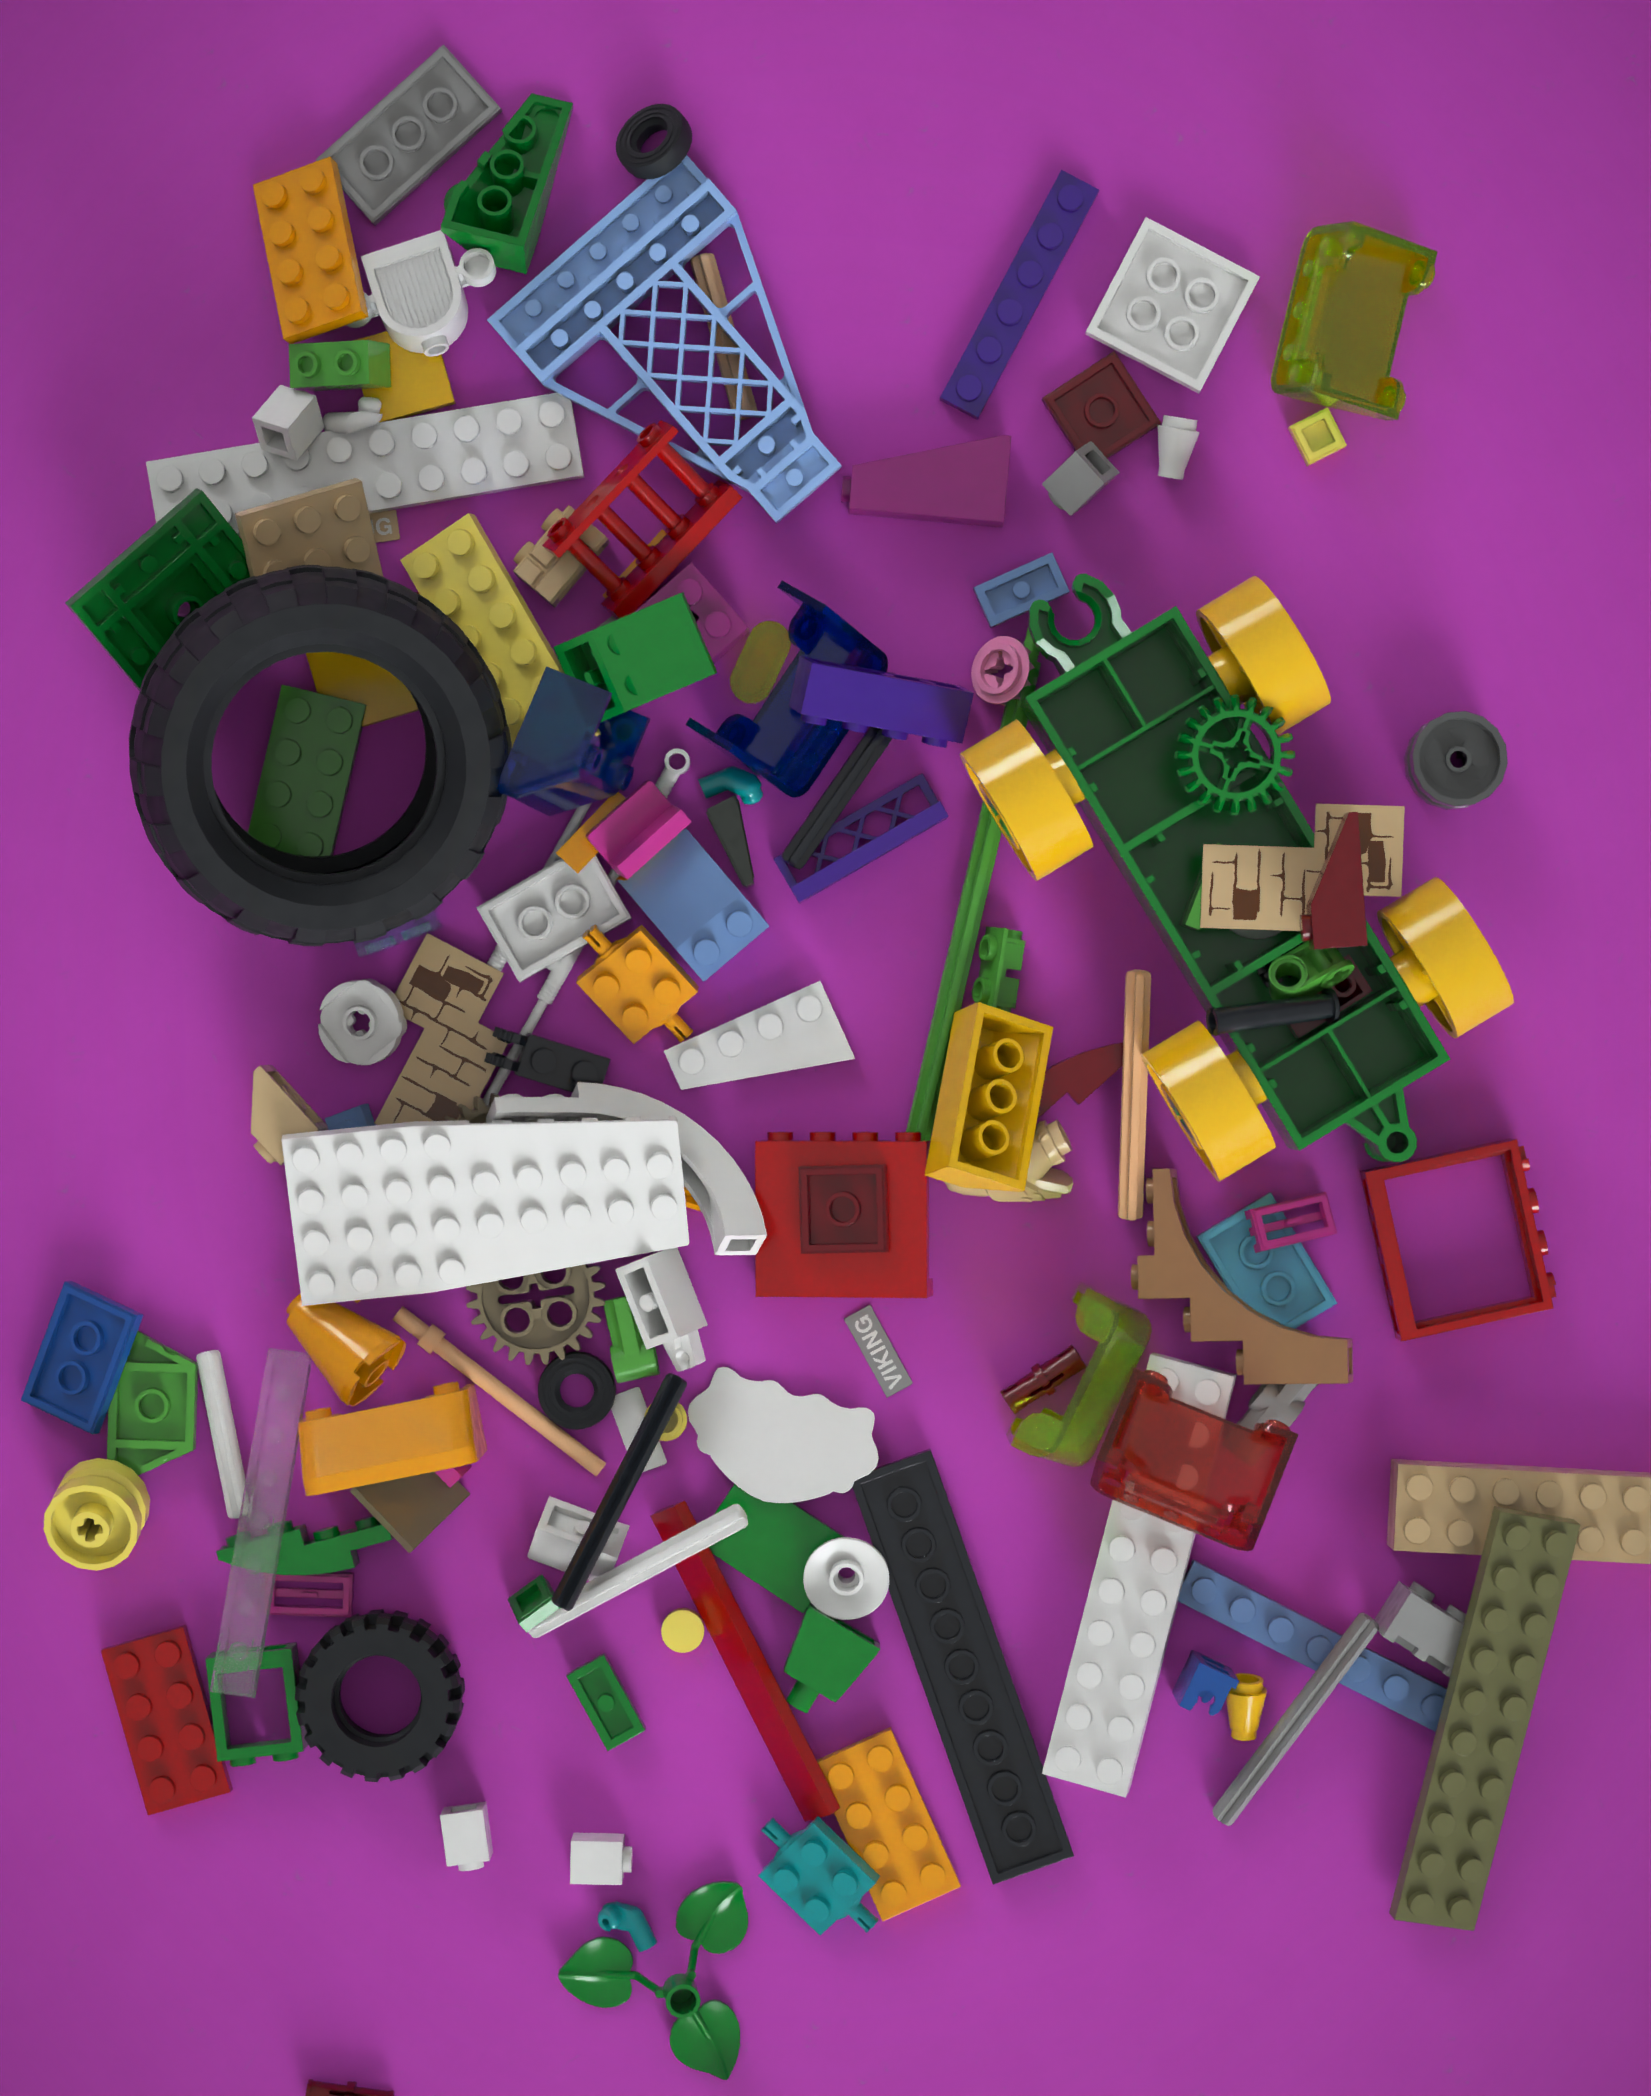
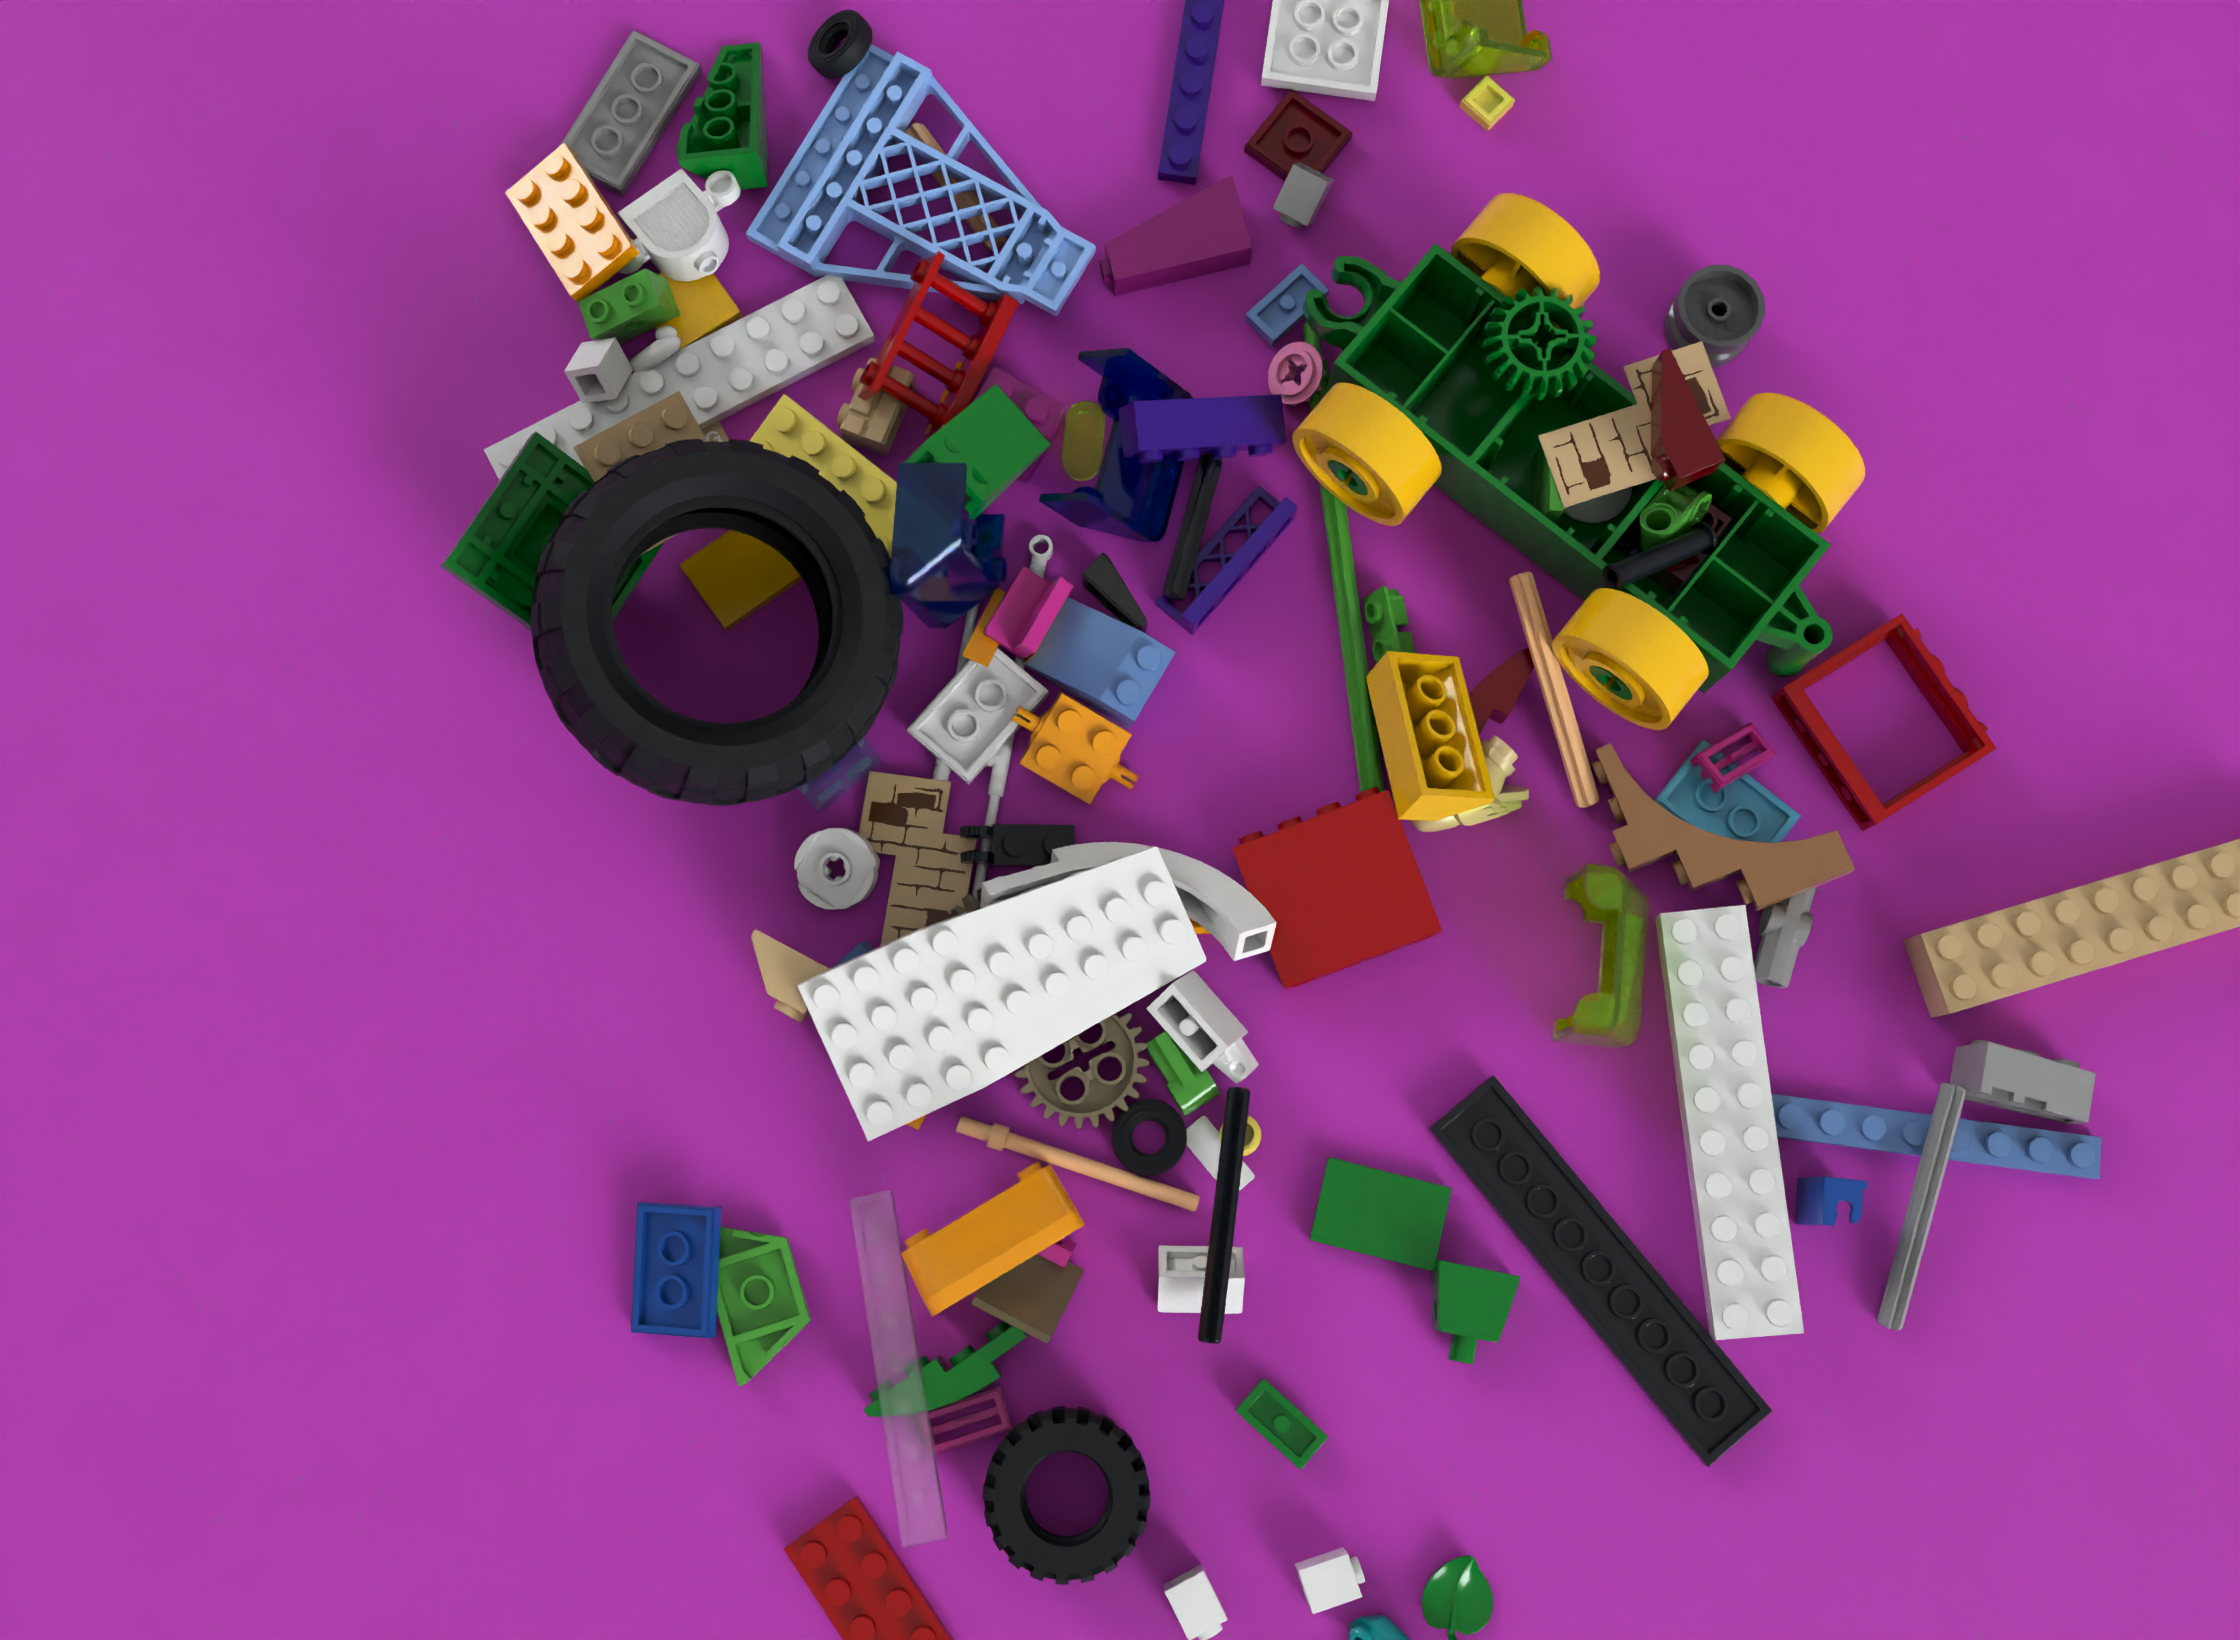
camera: 25 degrees left, 10 degrees down
light yellow wheel [43,1458,150,1571] -> none
white axle [196,1350,252,1519] -> none
green window [205,1642,308,1767] -> none
bright green plate [248,685,367,856] -> none
light orange cone [286,1294,406,1407] -> none
green tile [507,1575,560,1633] -> none
white axle [528,1504,749,1638] -> none
red tile [650,1500,840,1822] -> none
light yellow tile [661,1608,705,1653] -> none
white wing [664,981,855,1090] -> none
white sticker [688,1367,879,1503] -> none
teal arm [698,766,763,805] -> none
teal plate [758,1816,880,1935] -> none
dark red tile [798,1164,889,1254] -> none
white dish [803,1537,889,1620] -> none
light orange plate [817,1727,961,1921] -> none
light grey sticker [844,1305,913,1398] -> none
dark red pin [1000,1345,1087,1414] -> none
clear red windscreen [1090,1368,1299,1551] -> none
white cone [1158,415,1200,480] -> none
yellow cone [1226,1673,1267,1741] -> none
olive plate [1389,1506,1580,1931] -> none

